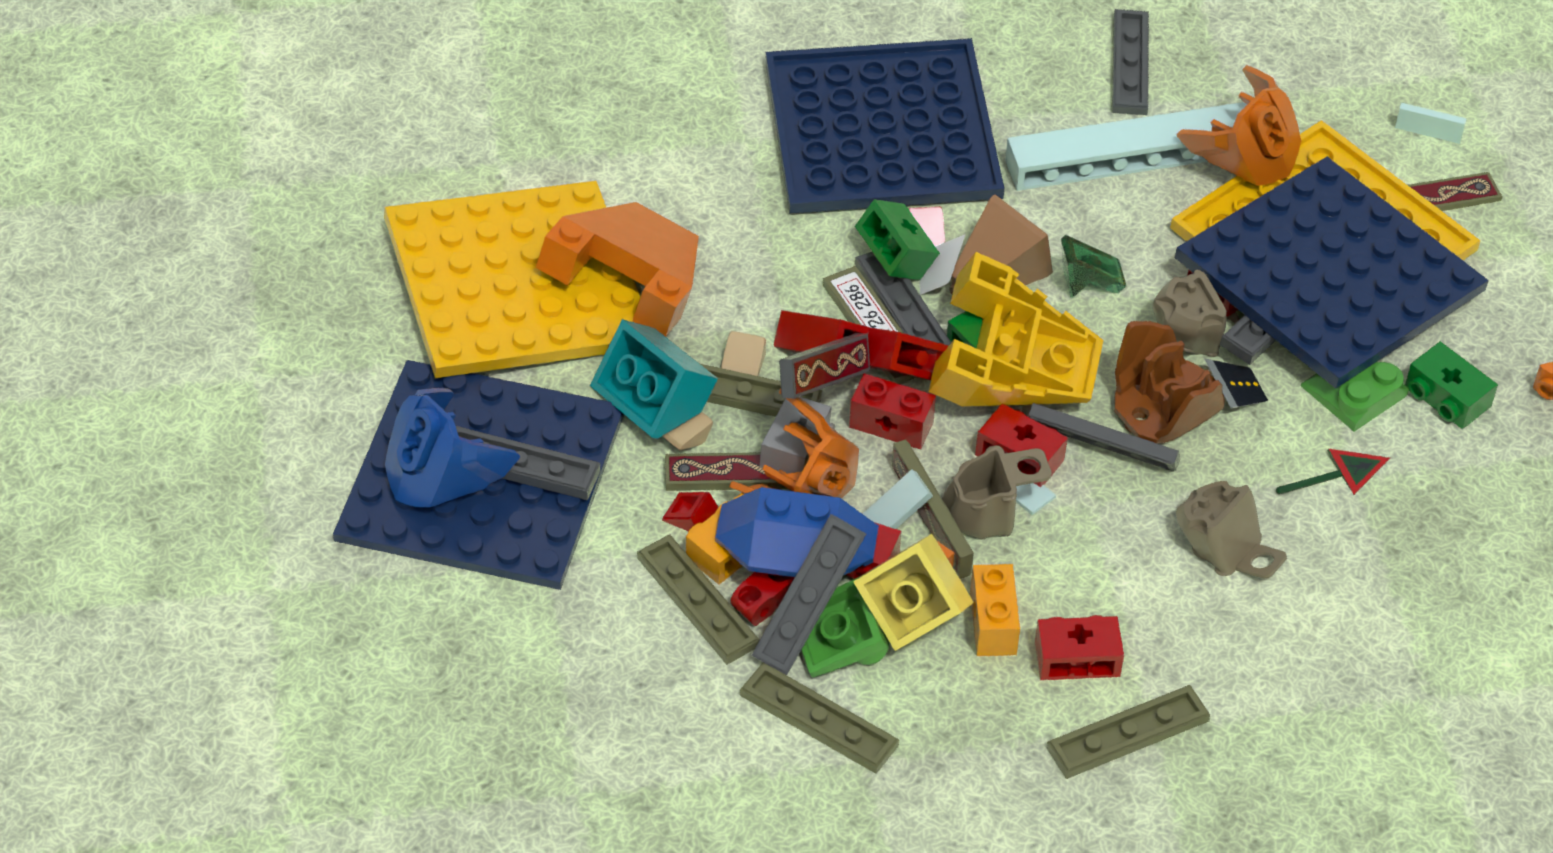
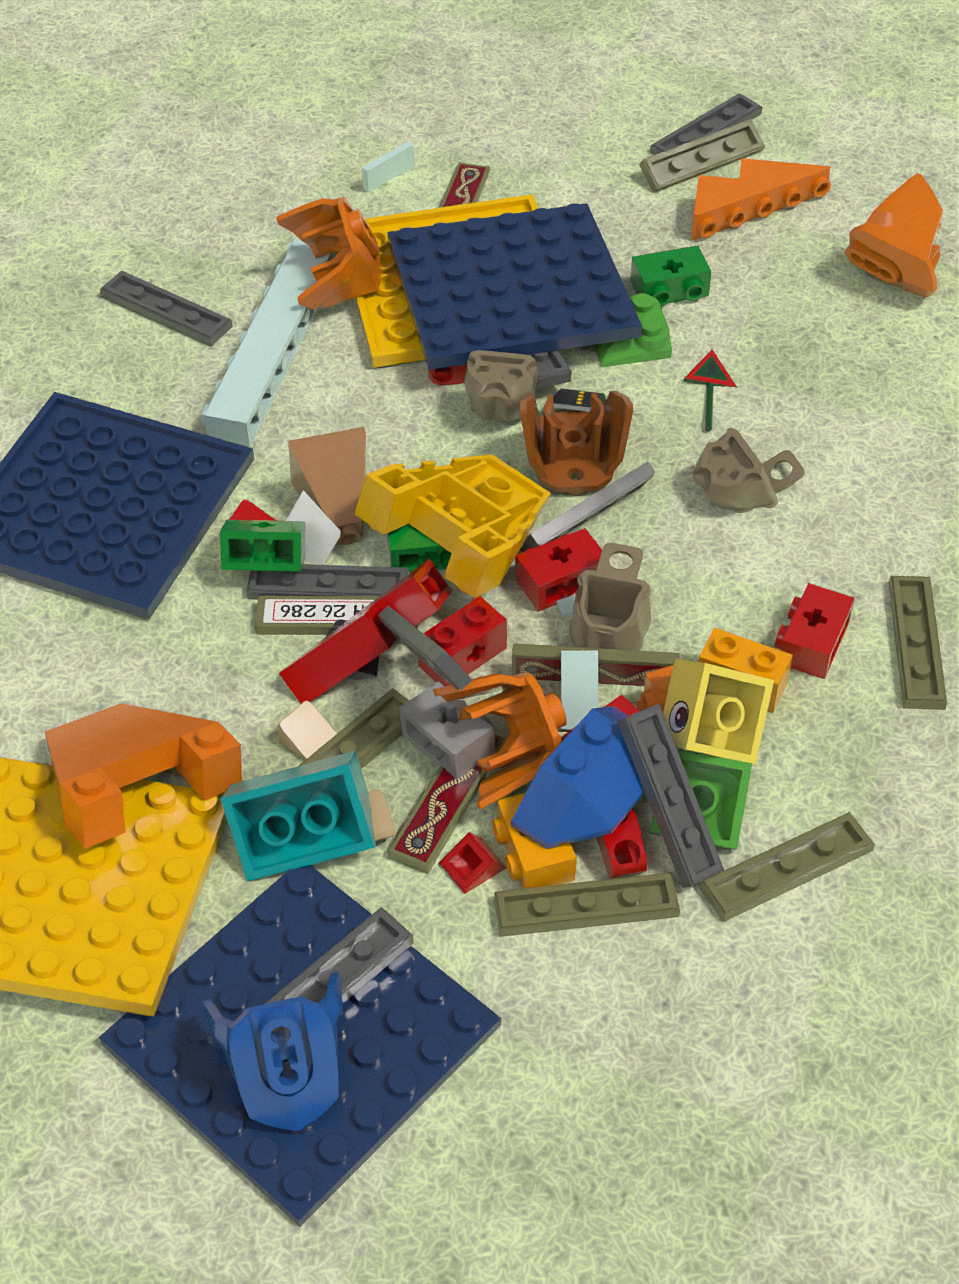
camera: 60 degrees left, 0 degrees up
clear green slope [1061,235,1127,298] -> none

